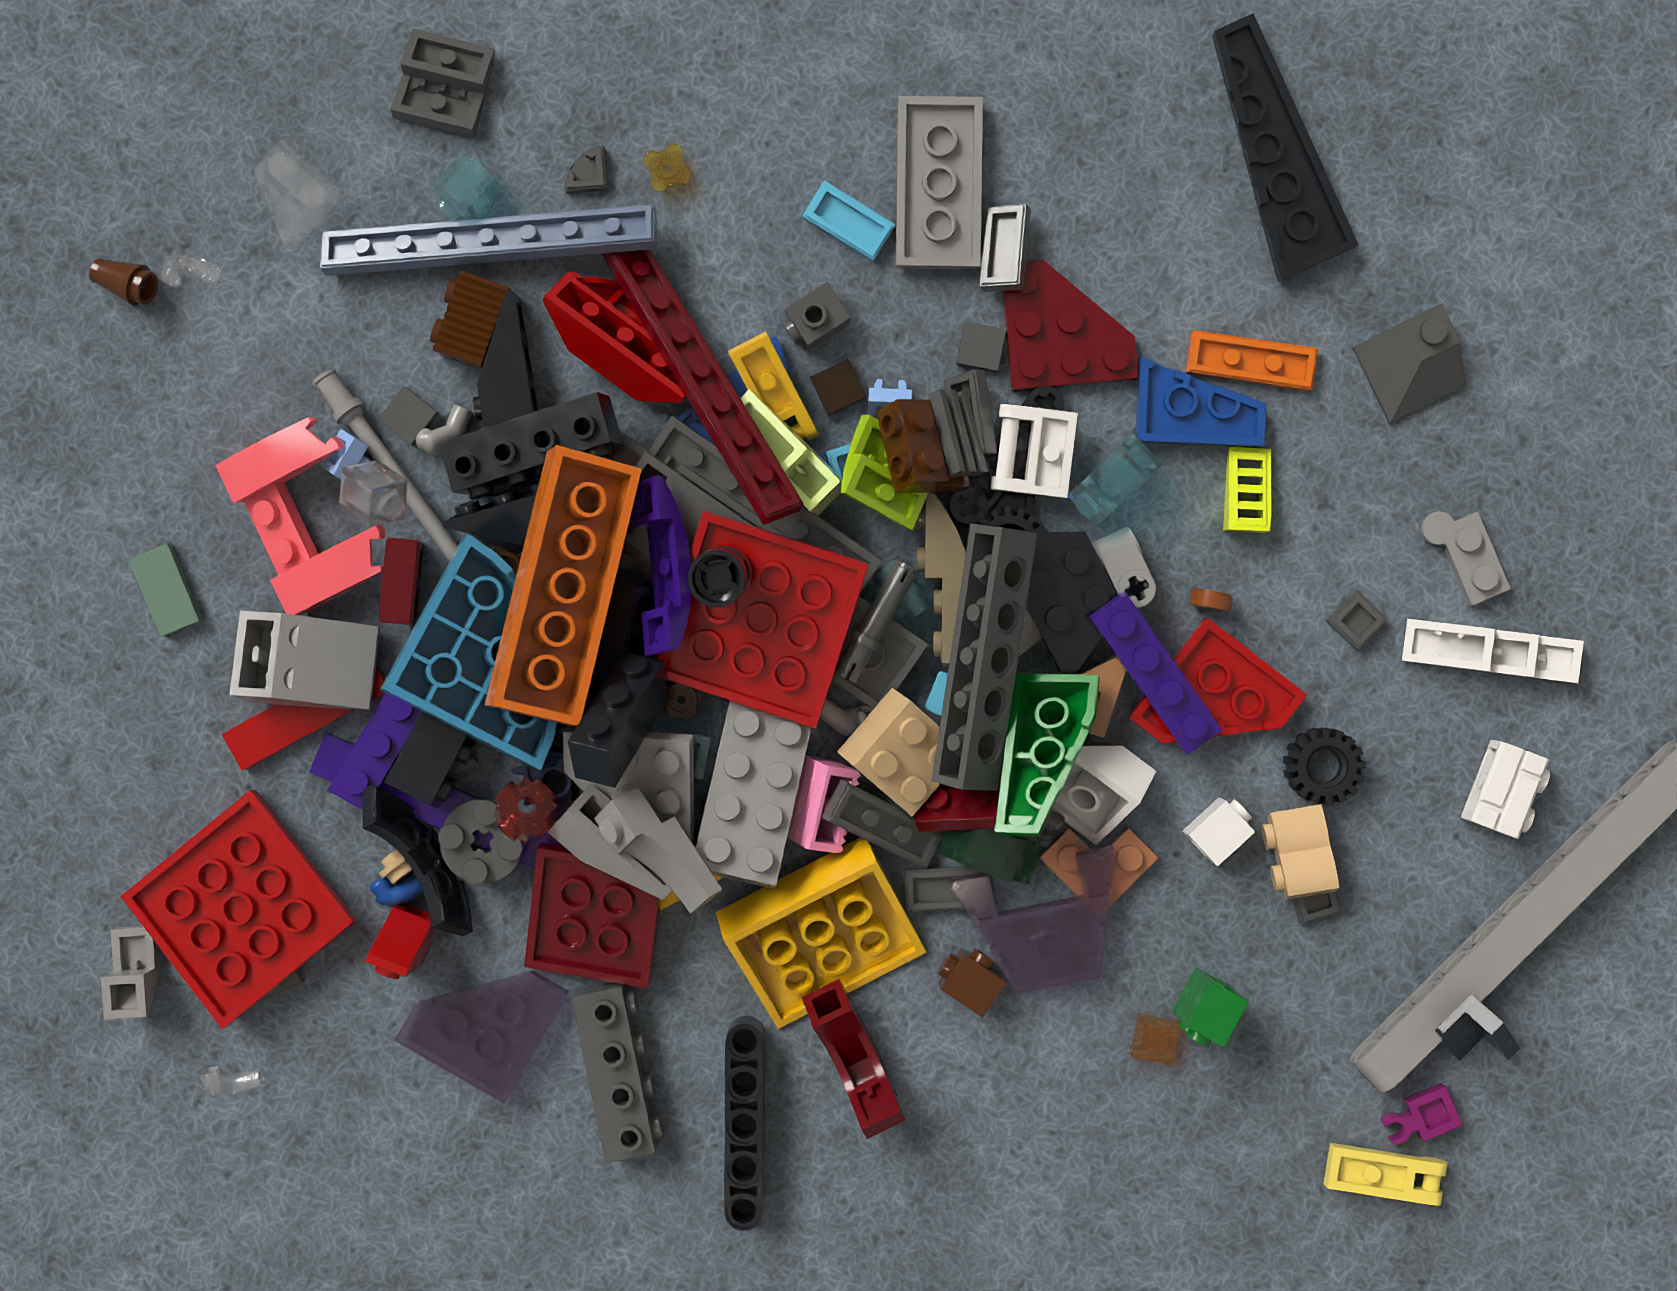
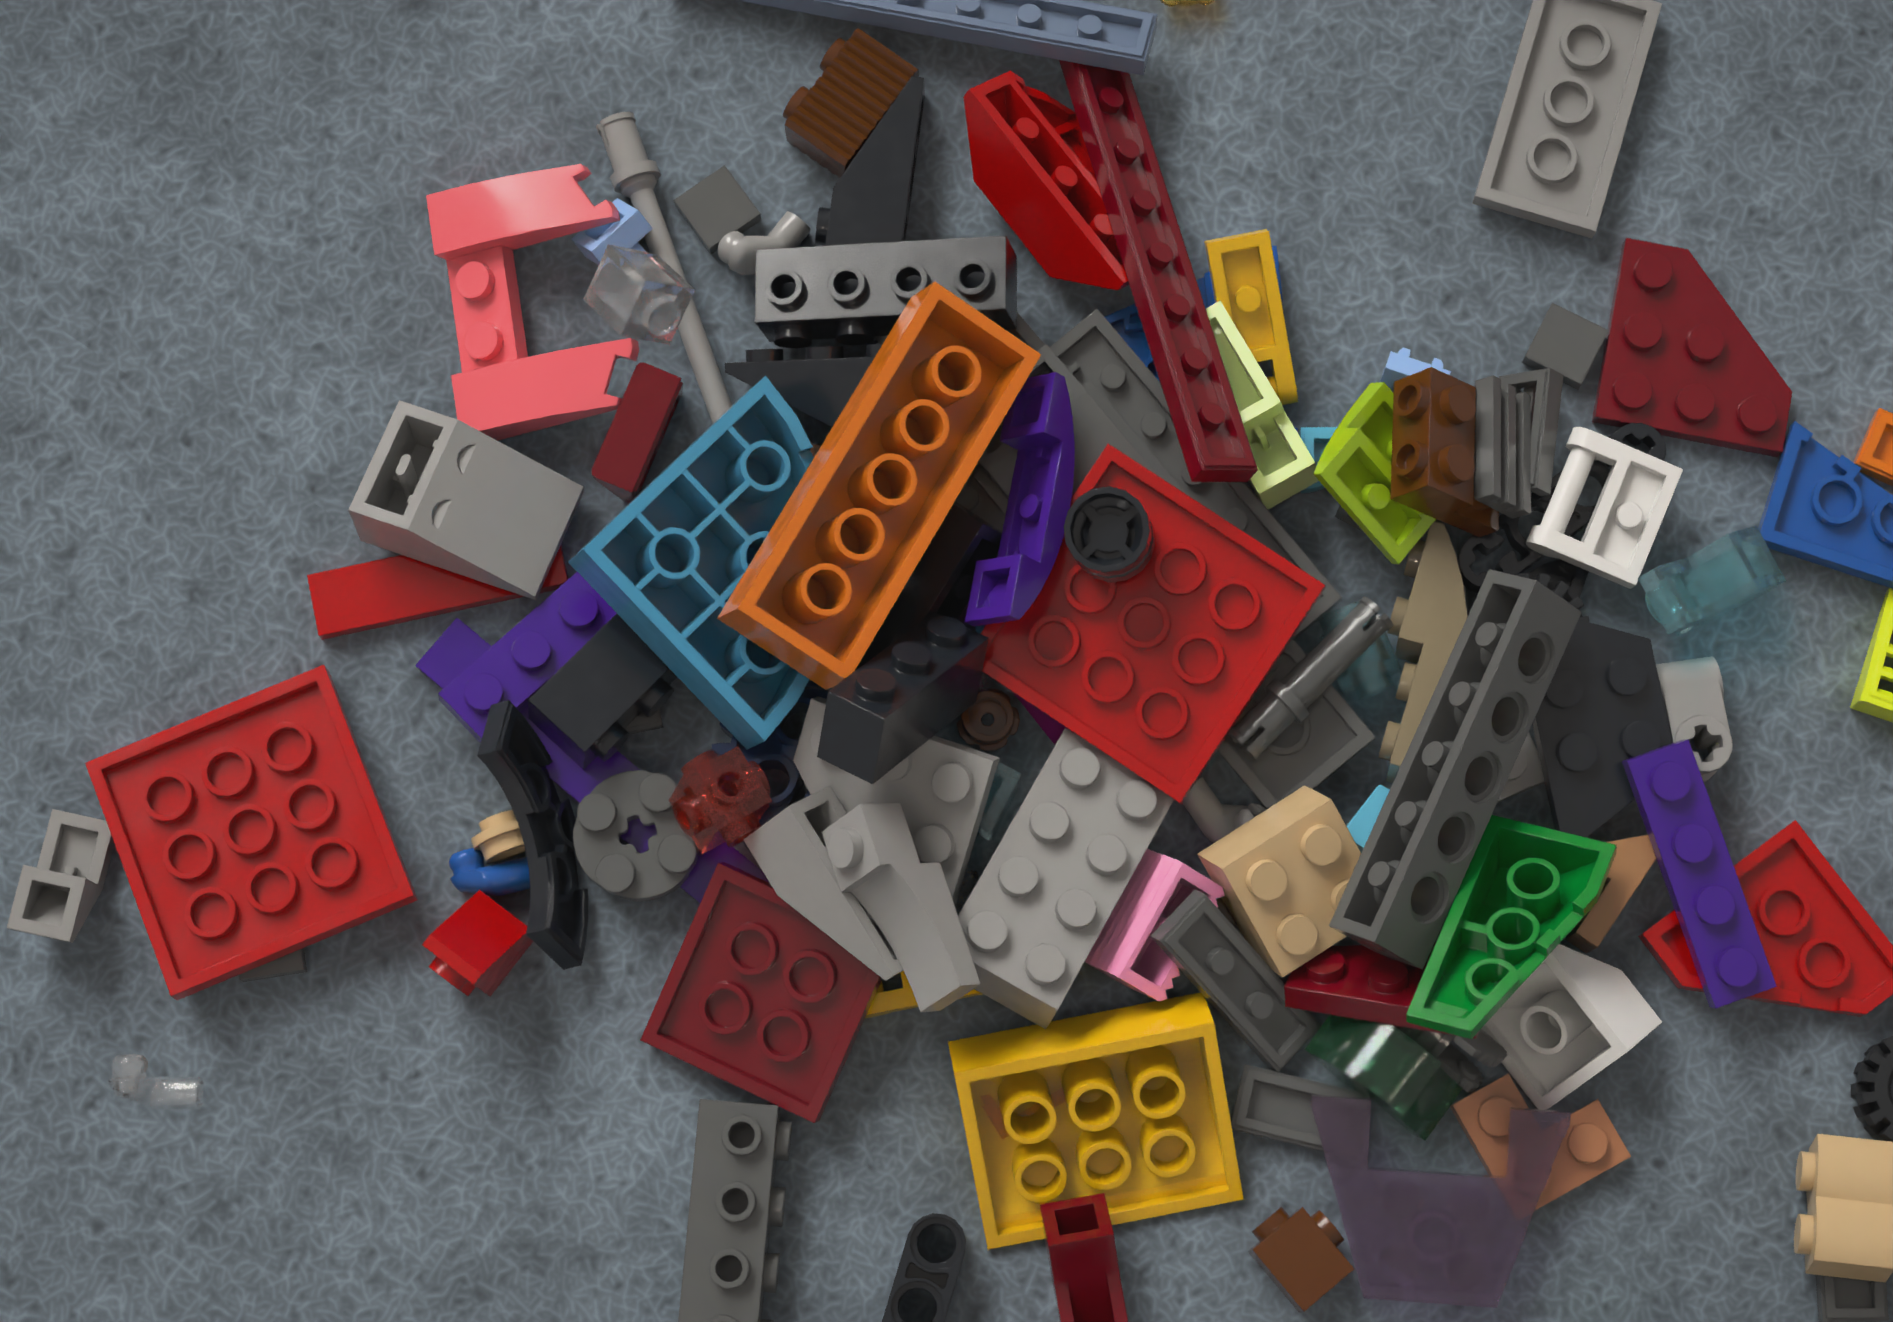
camera: 15 degrees right, 10 degrees down
sand green tile [128,543,204,637] -> none
clear purple plate [394,970,569,1103] -> none
dark grey brick [783,282,851,351] -> none
medium azure tile [802,180,896,263] -> none
dark brown tile [810,359,866,416] -> none
tile [979,204,1031,292] -> none
white brick [1182,798,1255,866] -> none
dark orange tile [1189,588,1233,612] -> none

